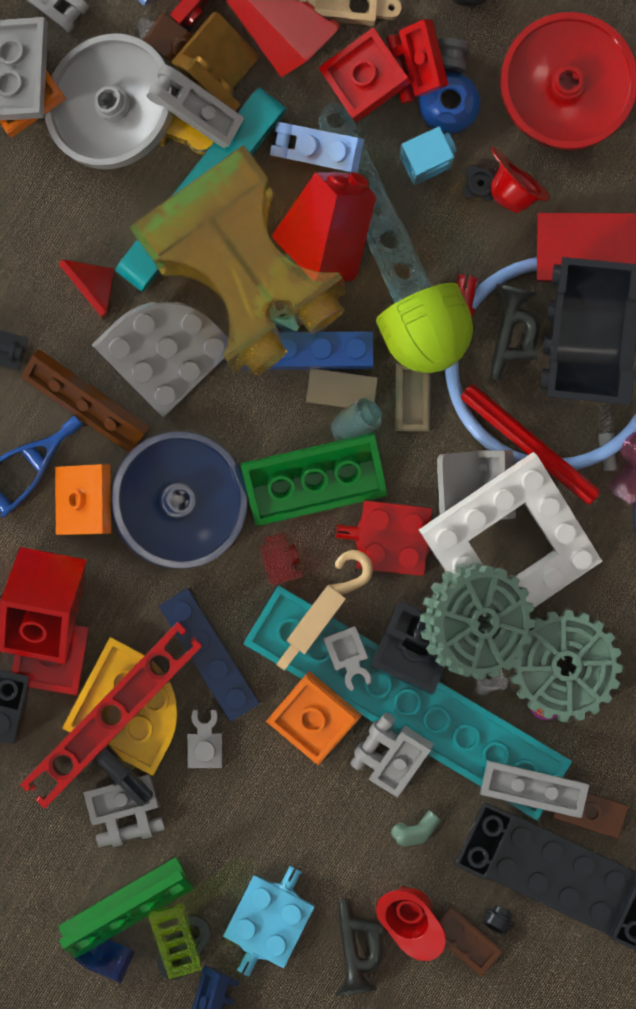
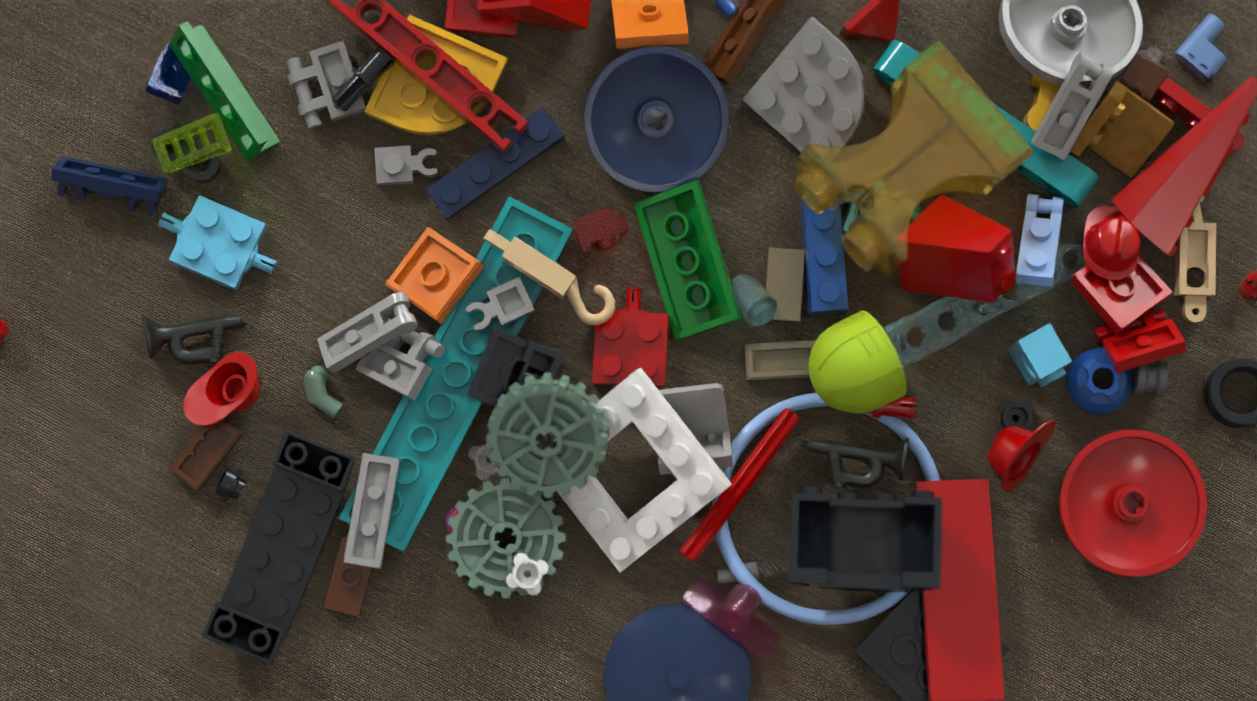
camera: 80 degrees right, 5 degrees down
none -> light grey plate [317,292,418,373]
none -> white plate [506,553,548,595]
none -> red piece [1082,206,1141,281]

